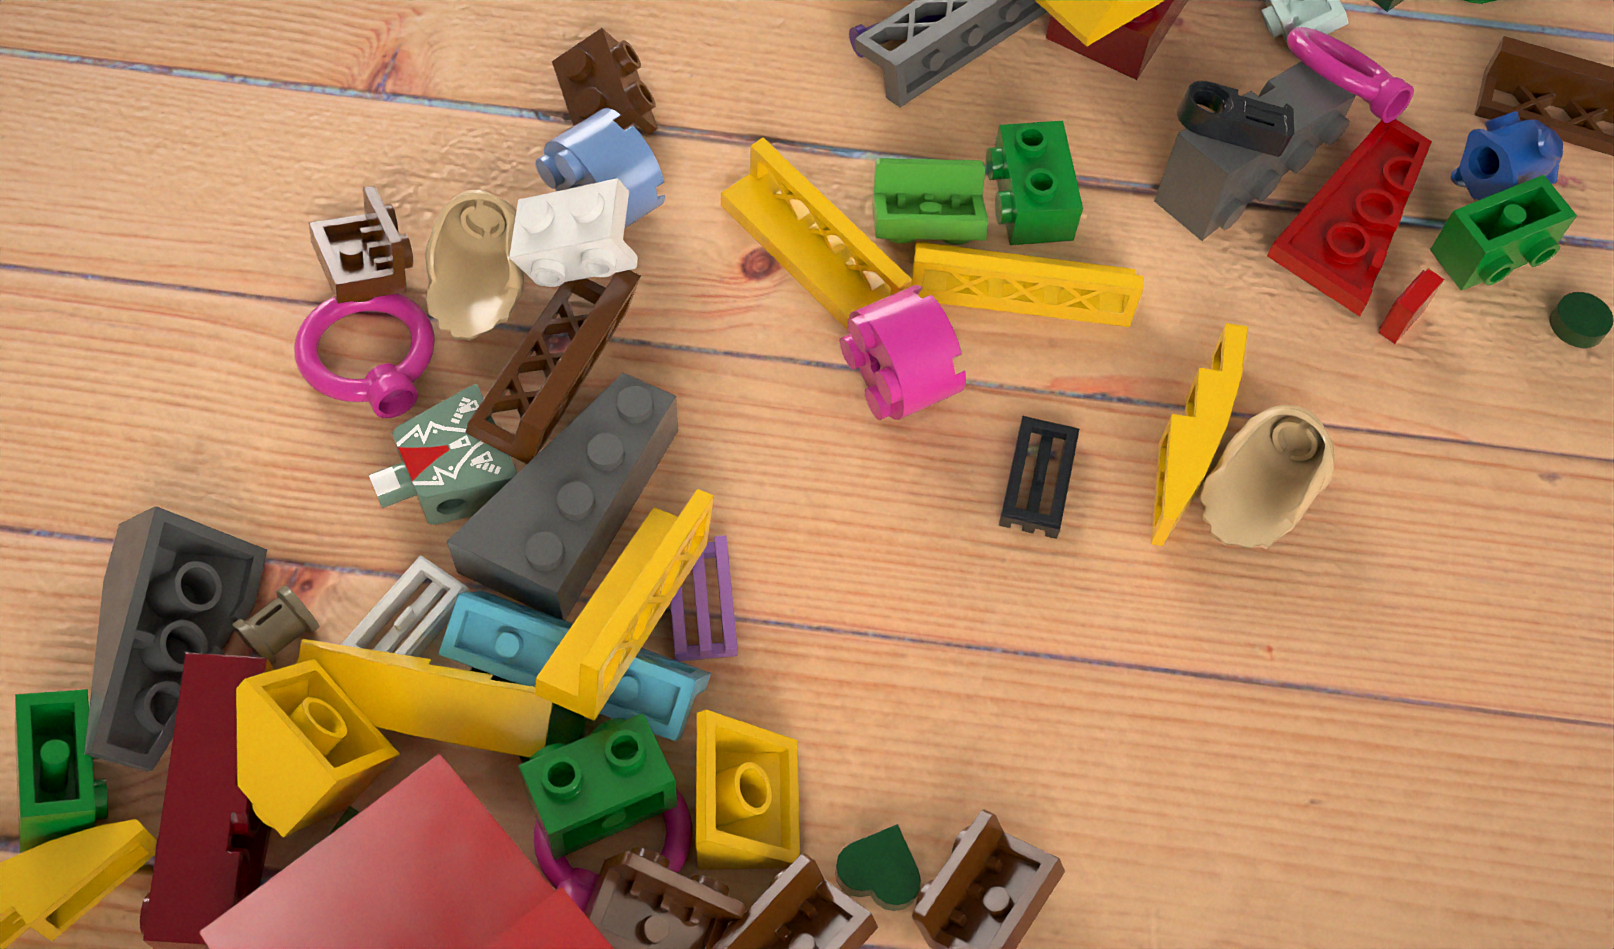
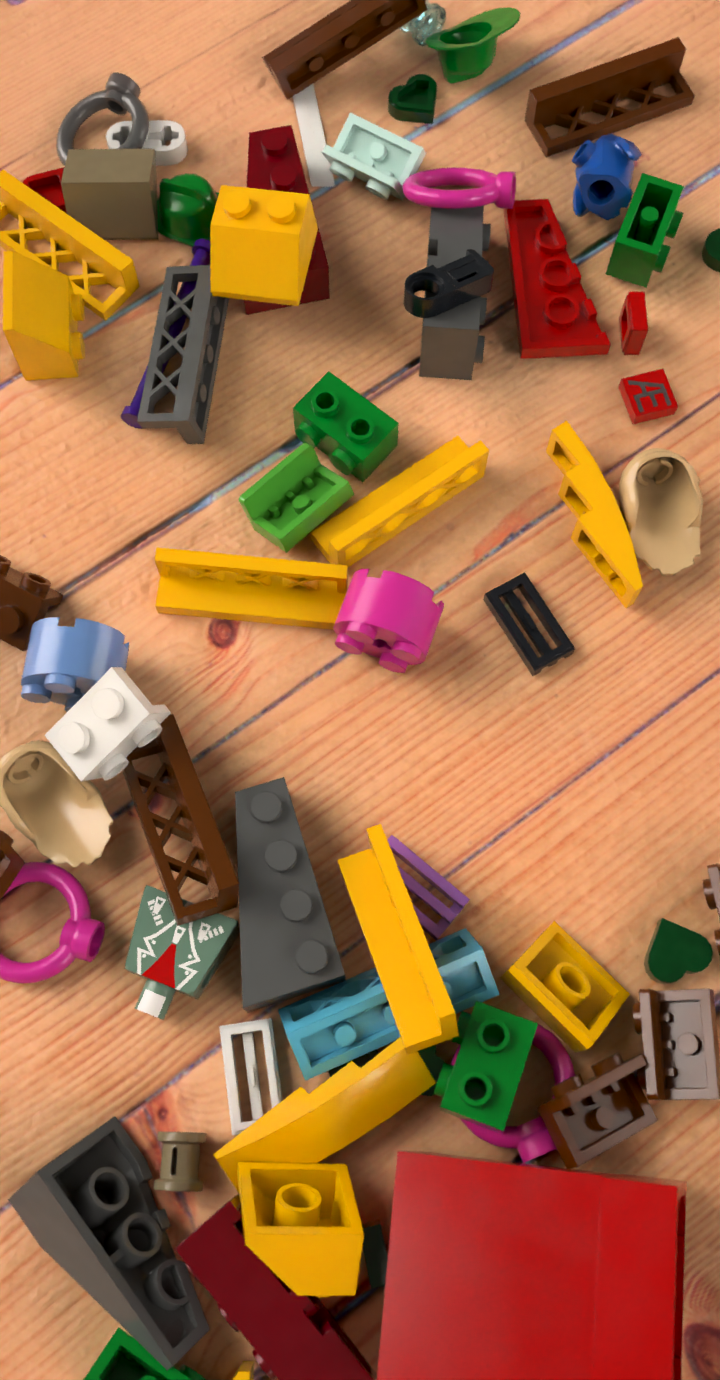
camera: 40 degrees left, 10 degrees up
none -> red tile [618,369,678,424]

